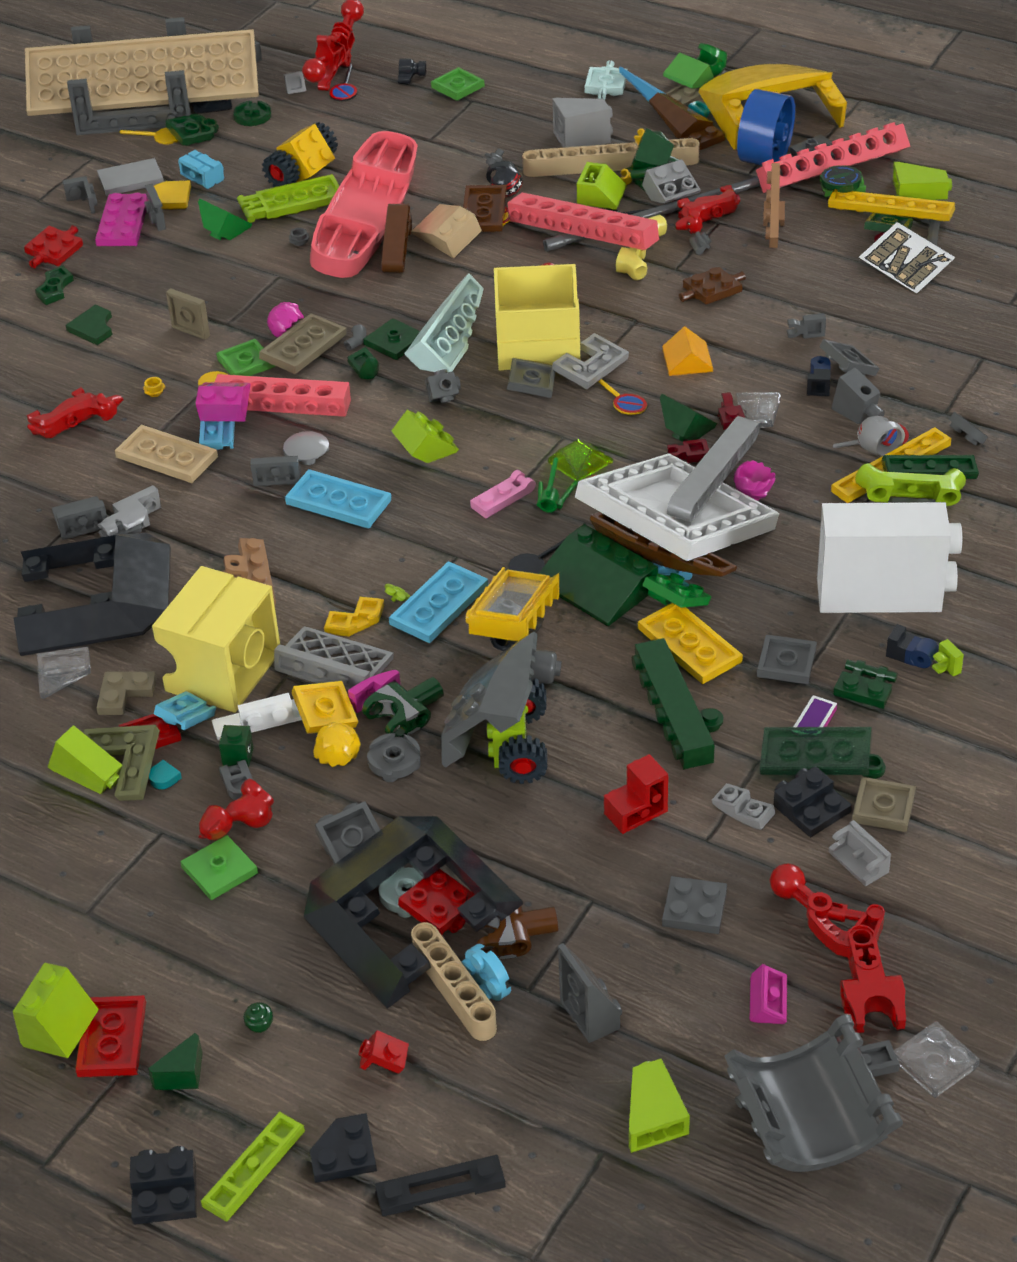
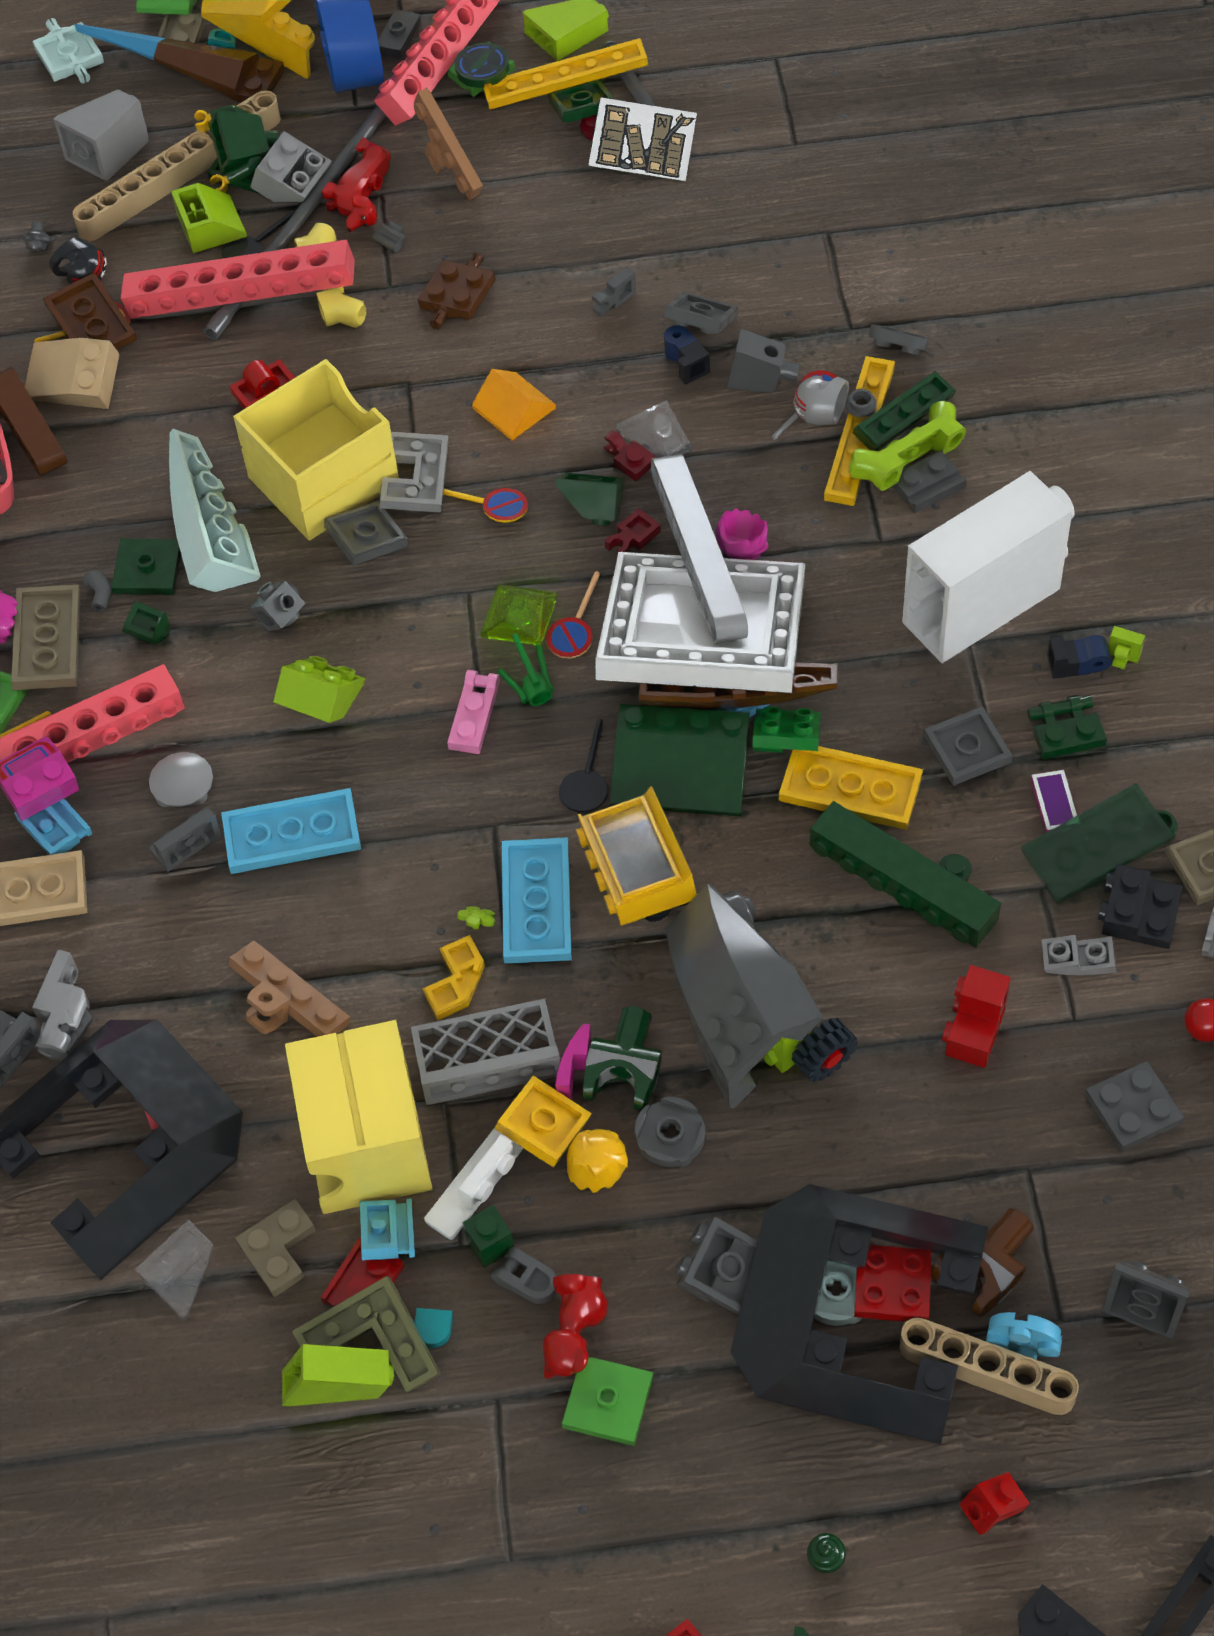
camera: 35 degrees left, 15 degrees up
none -> dark grey plate [846,389,877,418]

